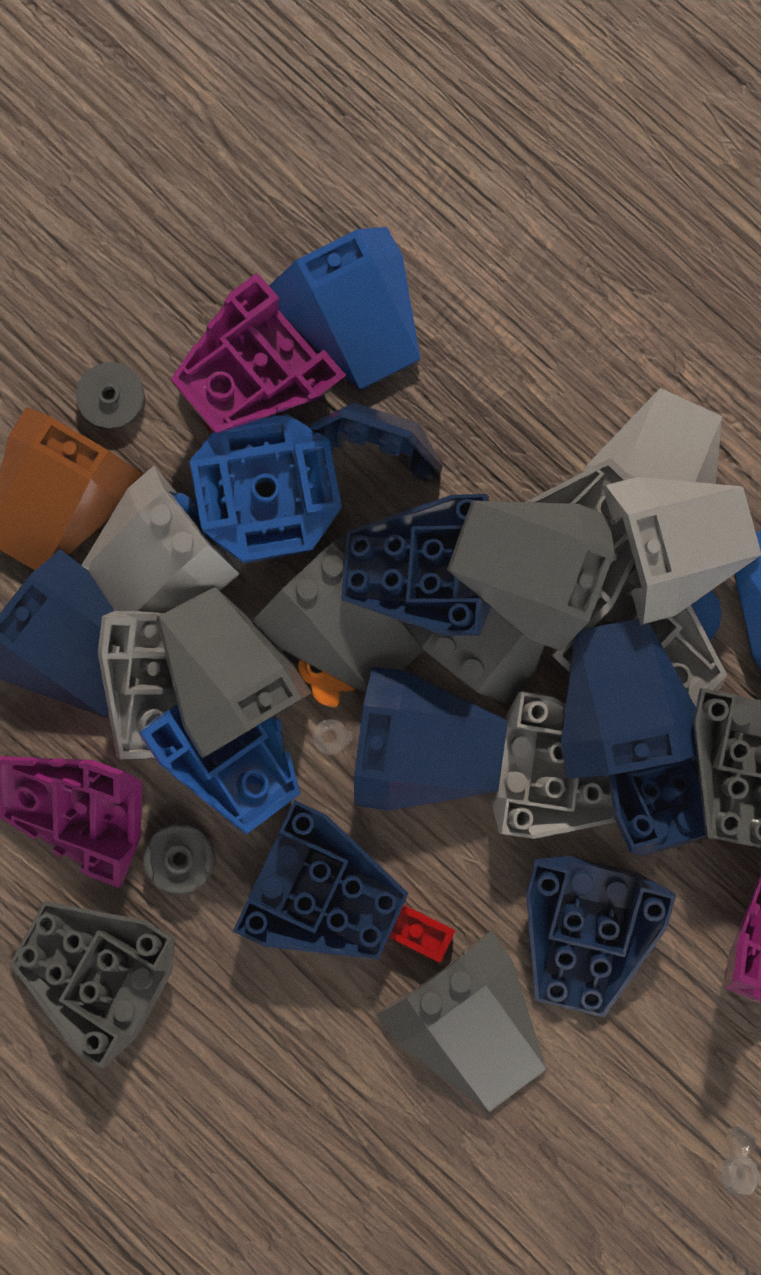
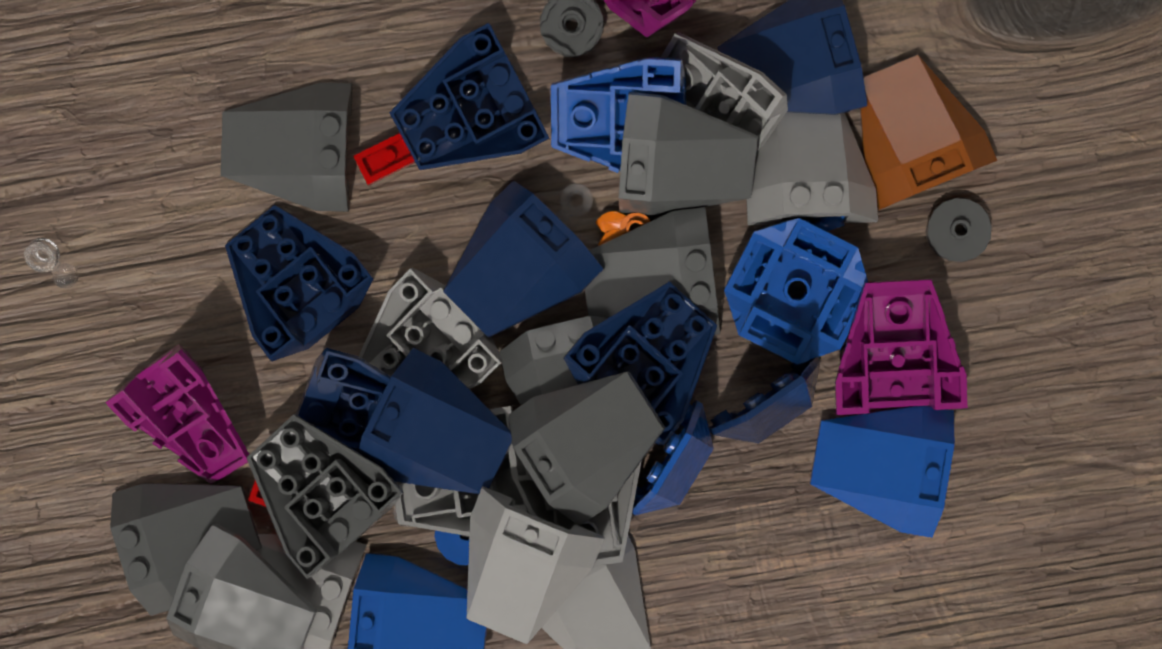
camera: 120 degrees right, 5 degrees up
none -> blue wedge [632,400,714,515]

